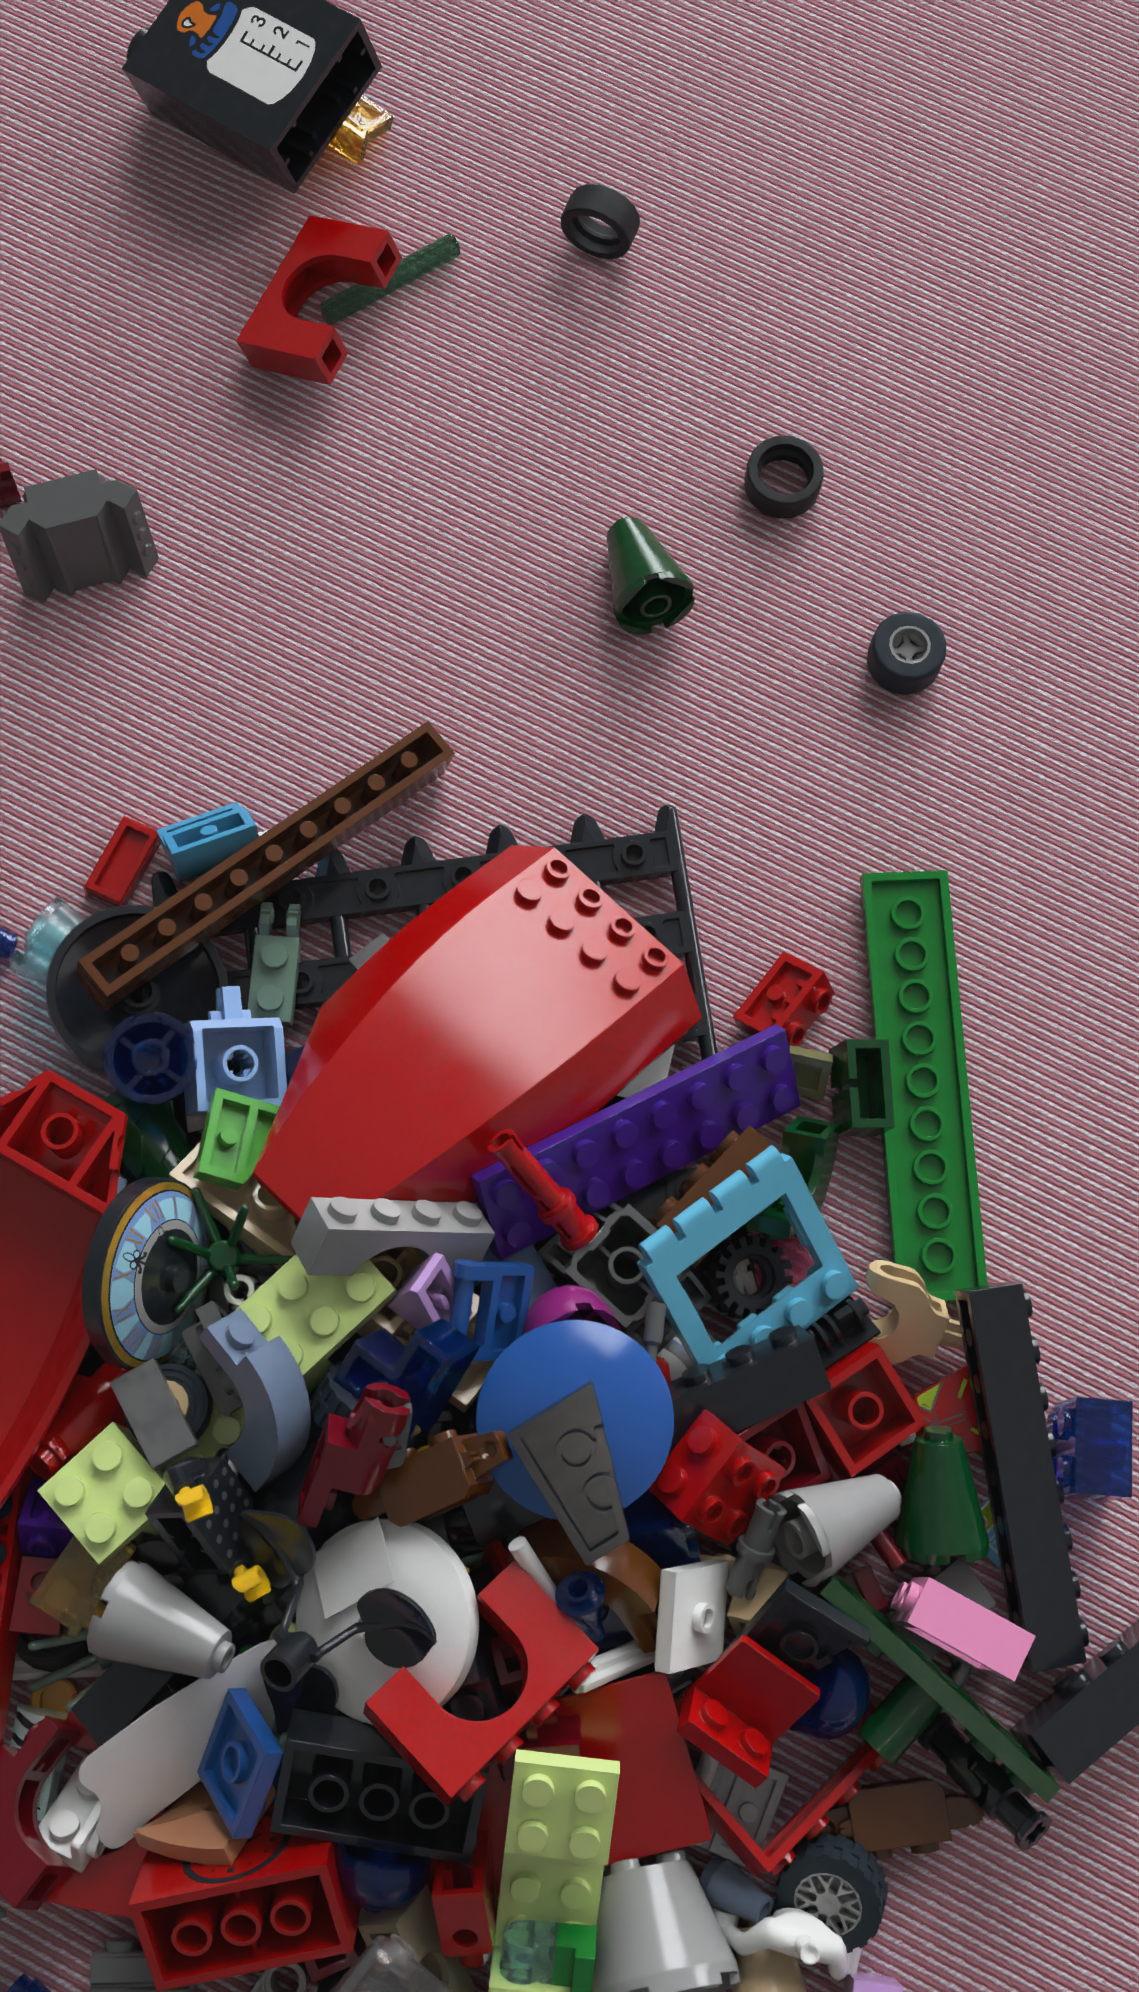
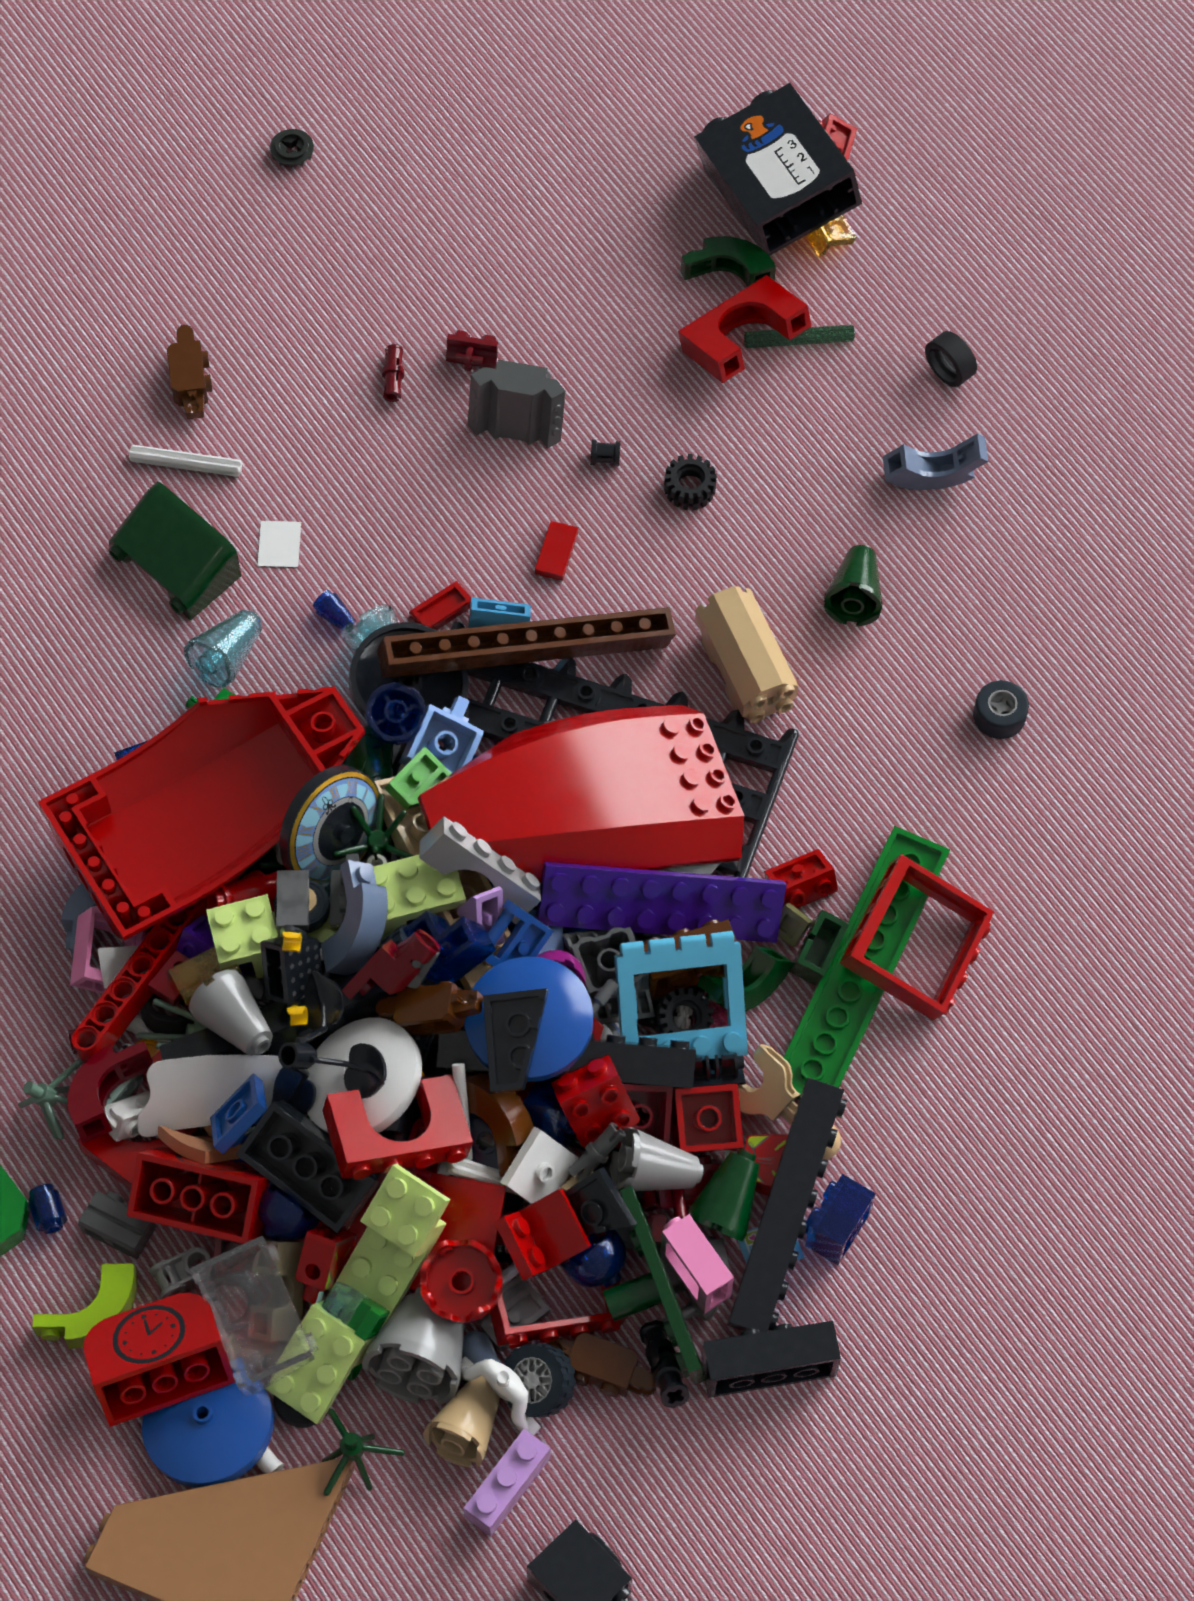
camera: 30 degrees right, 10 degrees down
sand green hinge [247,902,301,1026] -> none
white sticker [313,1517,395,1620] -> none
red pin [488,1128,599,1251] -> none
clear blue cone [555,1570,605,1643] -> none
black tyre [744,436,824,518] -> none
none -> red plate [420,1239,503,1324]
none -> red tile [535,521,579,581]
none -> black bush [590,439,621,467]
none -> black tyre [664,454,717,510]
none -> dark green arch [681,236,776,287]
none -> tan brick [695,586,799,723]
none -> red window [840,854,994,1021]
none -> sand blue arch [883,433,989,490]

